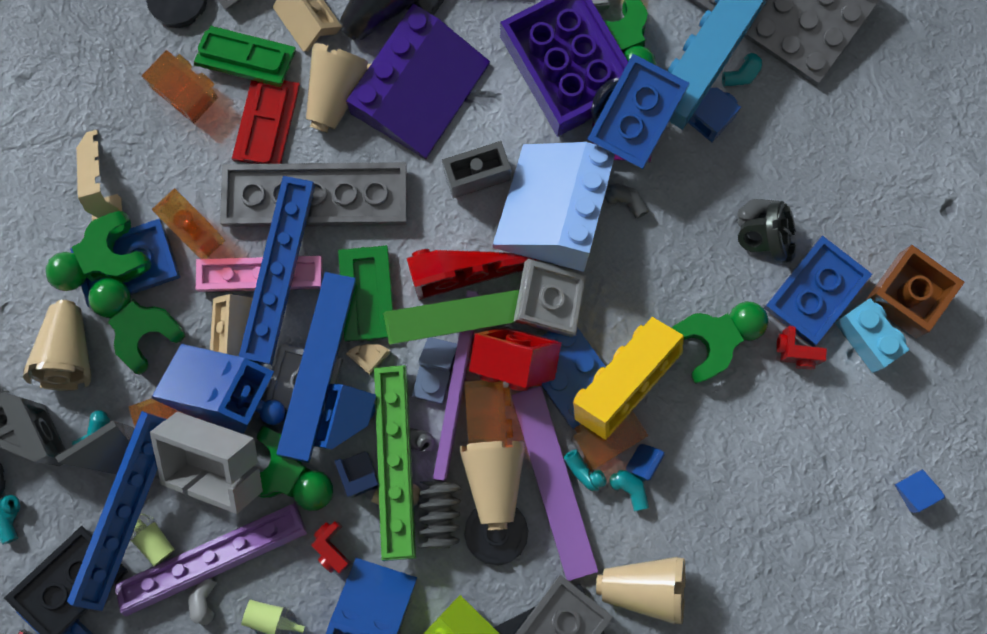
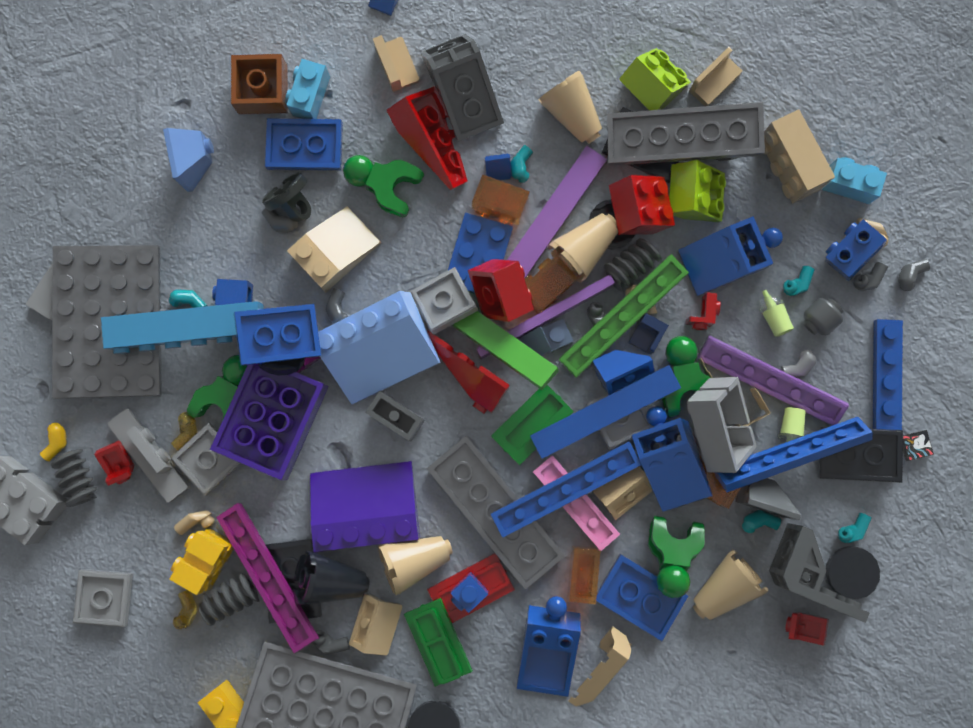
camera: 125 degrees left, 5 degrees up
green piece [45,211,152,291] -> none
clear orange brick [142,50,218,124] -> none
tan tile [346,344,391,376] -> none
teal arm [564,449,607,491] -> none
yellow brick [573,317,684,440] -> none
red bracket [776,326,827,369] -> none
none -> medium blue slope [163,128,214,192]
none -> slope [287,206,381,293]
none -> tan panel [373,35,420,92]
none -> red wedge [386,86,468,190]
none -> dark grey bracket [420,34,504,142]
none -> blue brick [451,572,488,613]
none -> blue slope [517,596,581,697]
none -> red brick [608,175,675,235]
none -> tan piece [699,358,771,426]

